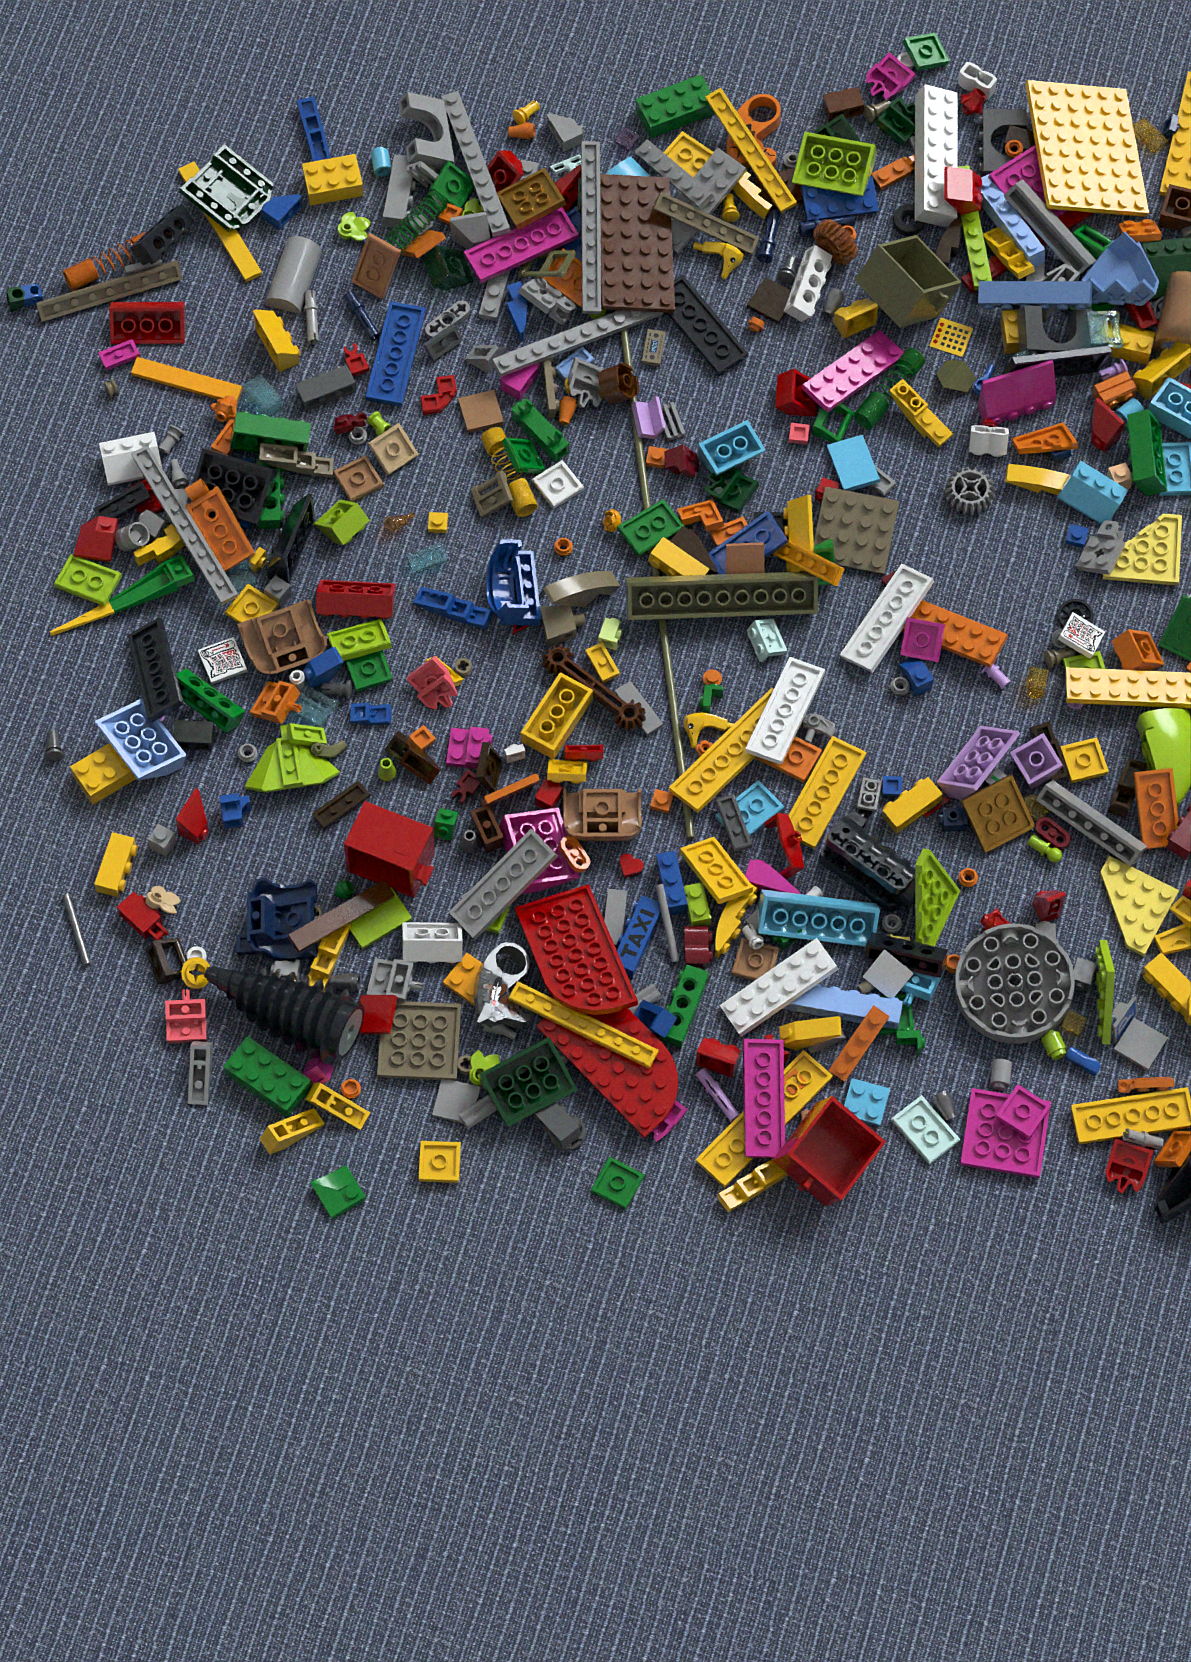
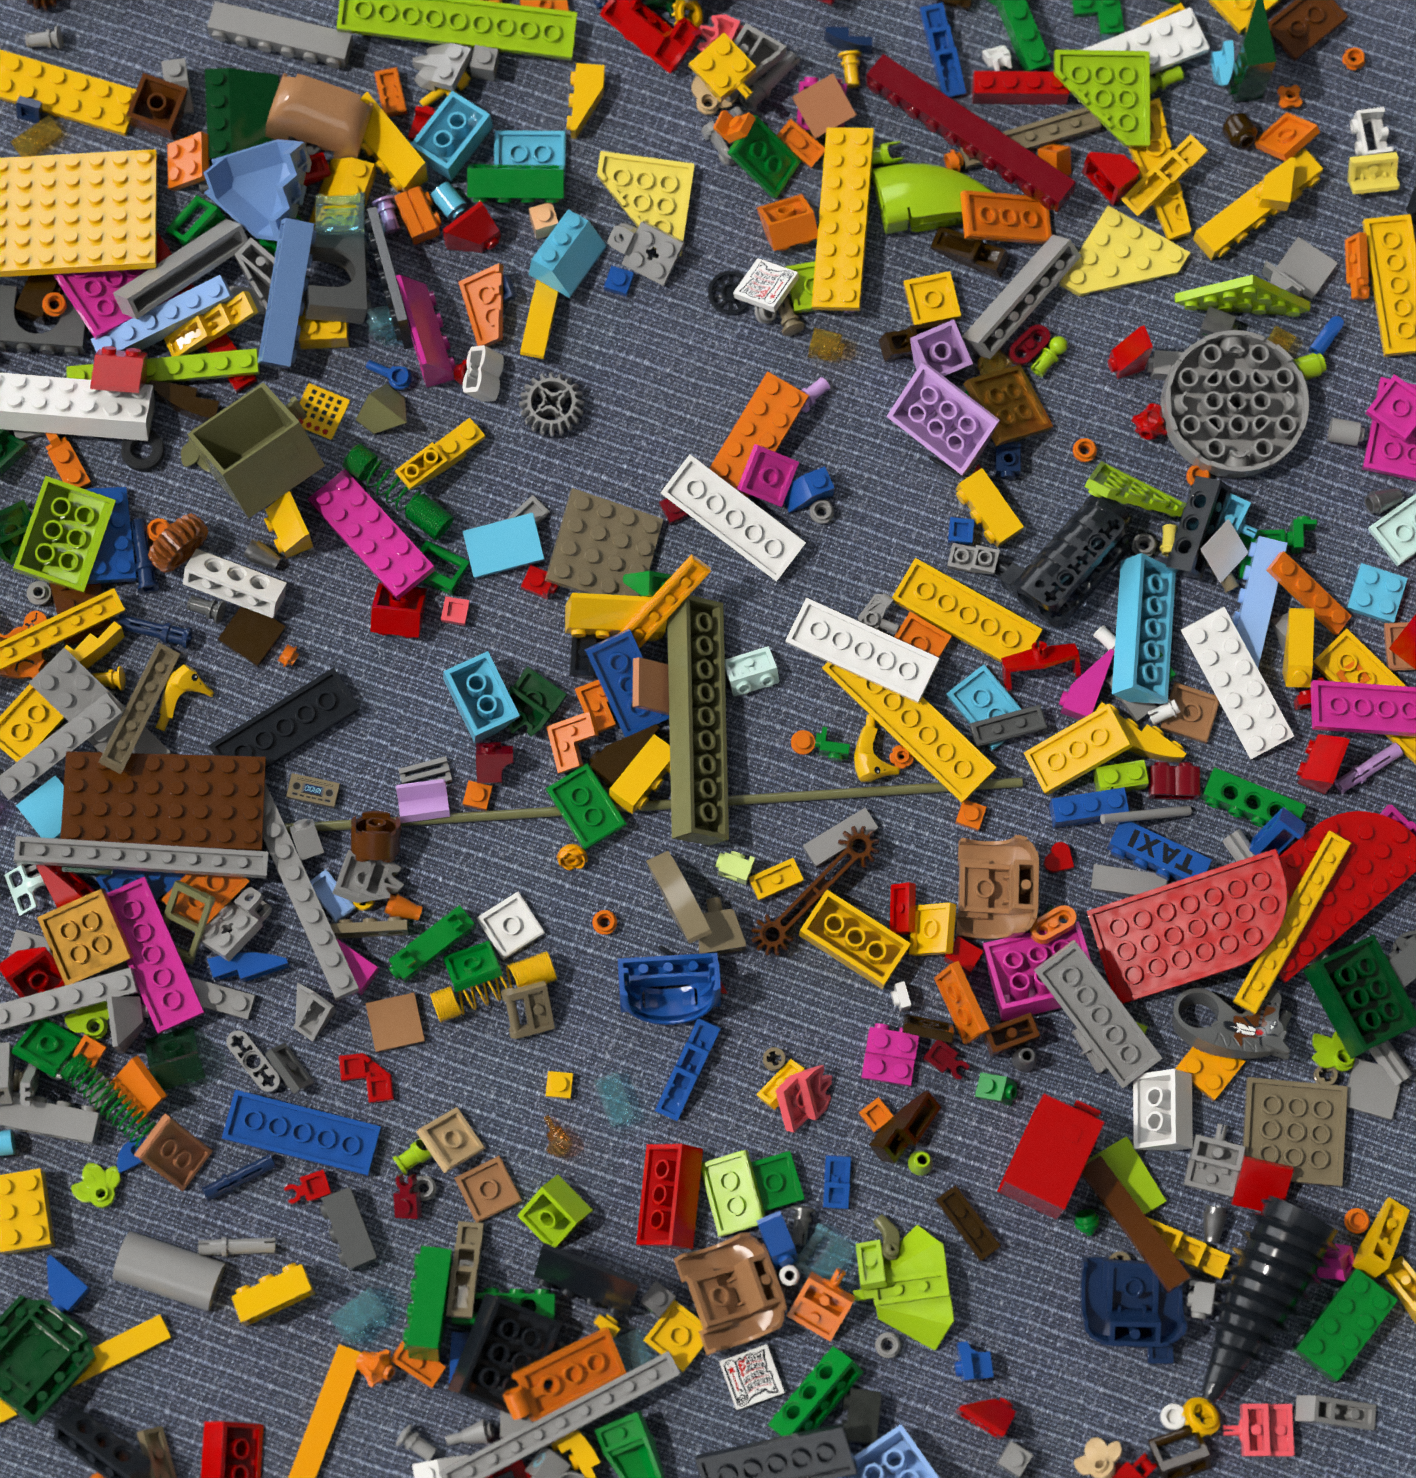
camera: 90 degrees left, 10 degrees up
none -> light grey brick [290,819,324,860]

